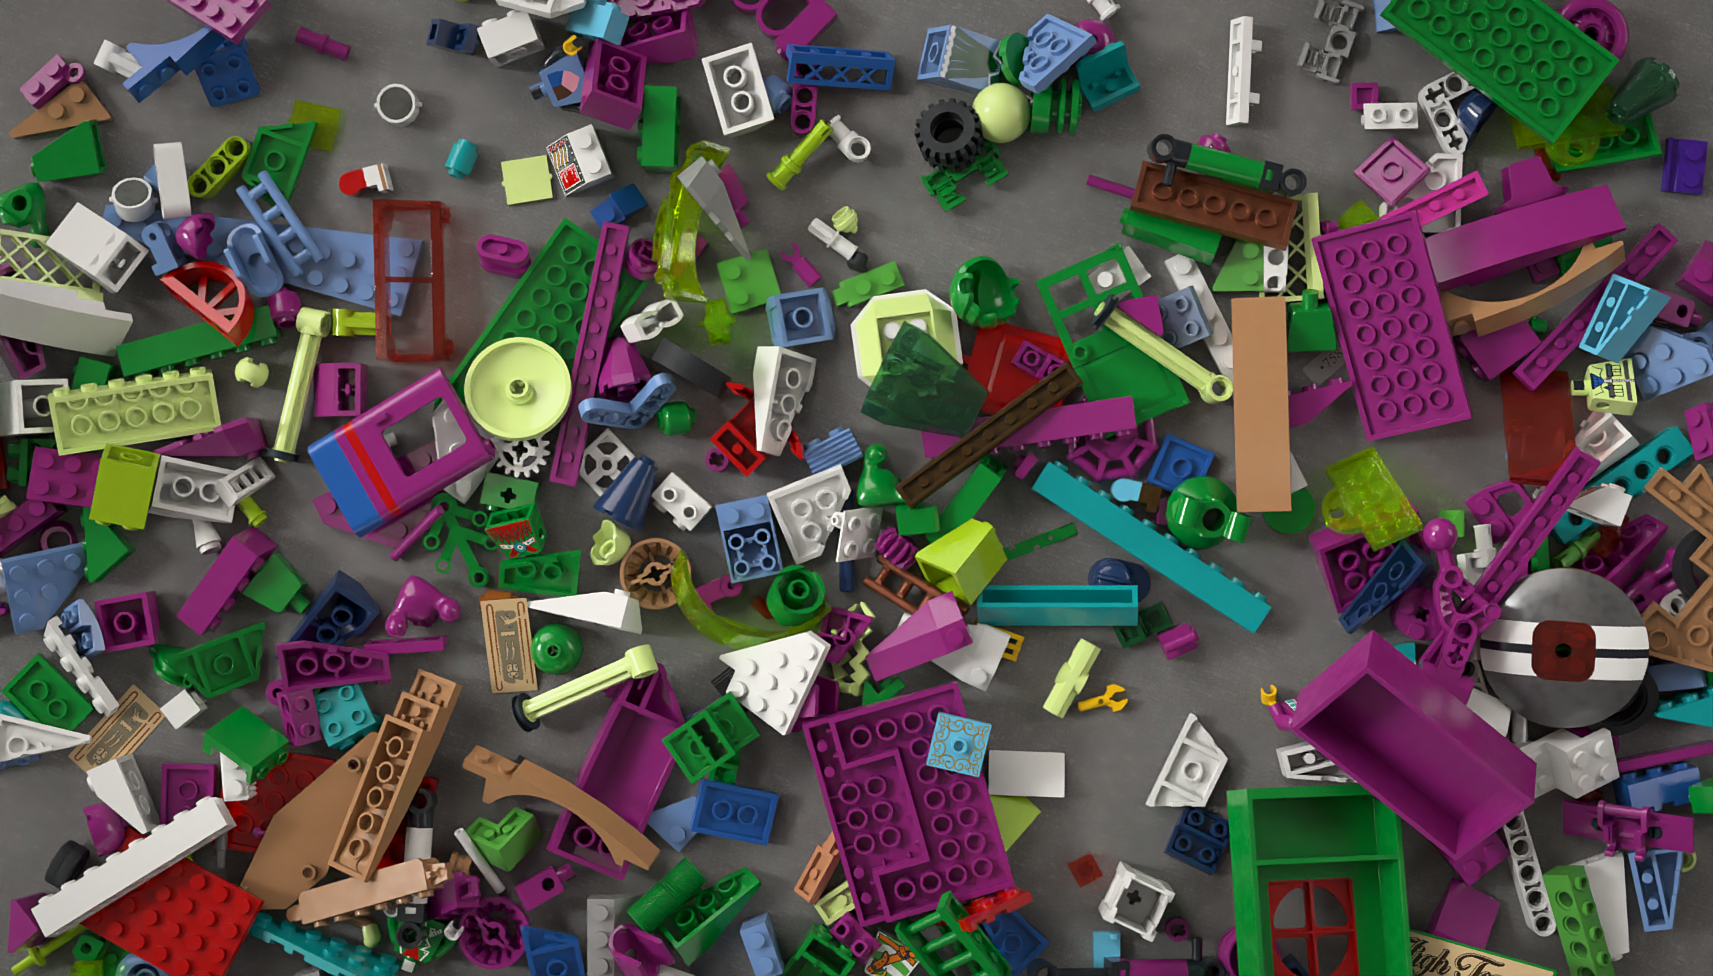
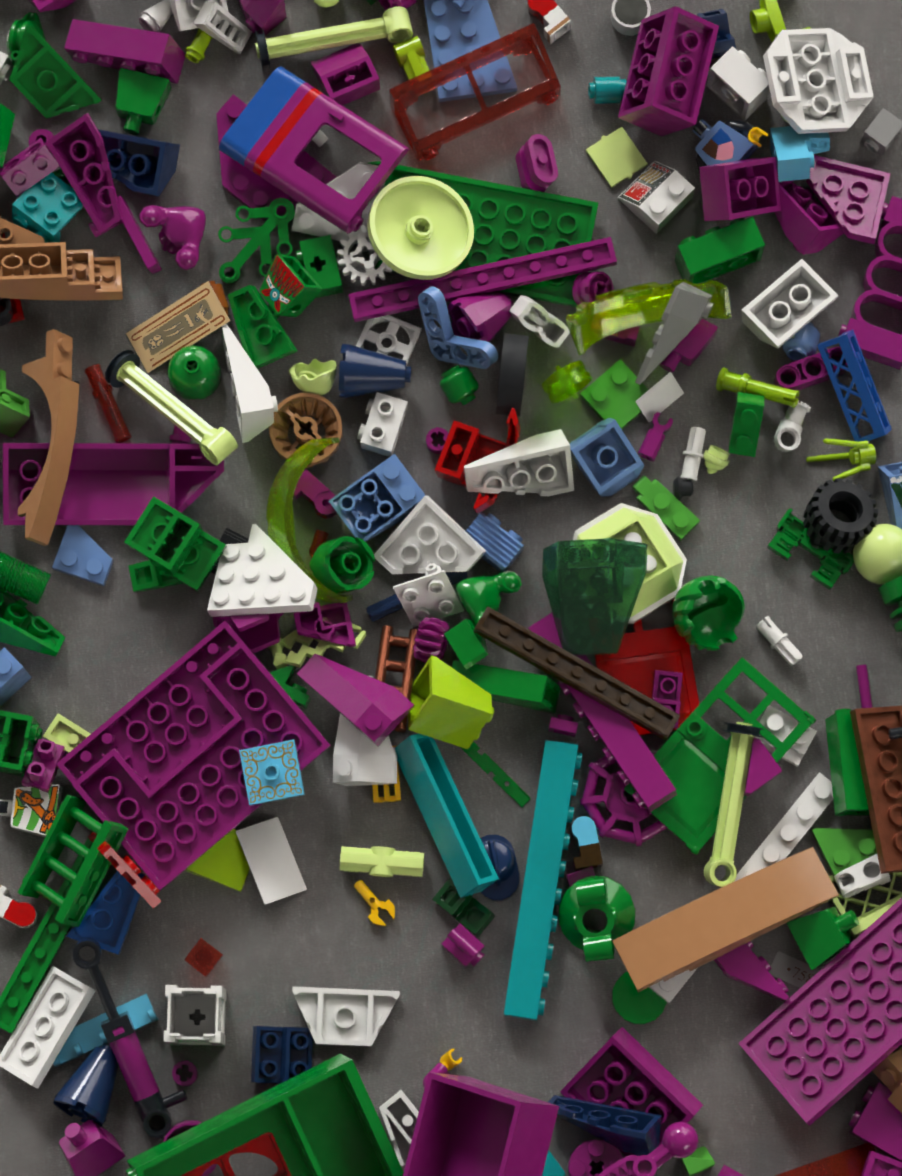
camera: 60 degrees right, 10 degrees down
magenta bar [389,505,445,561] -> none
blue slope [589,183,648,229] -> none
blue plate [689,778,779,846] -> none
nougat hinge [794,831,840,905] -> none
blue tile [1146,433,1216,493] -> none
sand blue plate [1158,285,1213,349] -> none
clear neon green plate [1322,446,1423,552] -> none
none -> clear red pin [84,364,132,443]
none -> magenta brick [618,6,719,137]
none -> white sticker [635,372,684,422]
none -> green brick [728,392,764,457]
none -> white axle [755,616,802,666]
none -> lime plant [806,438,876,481]

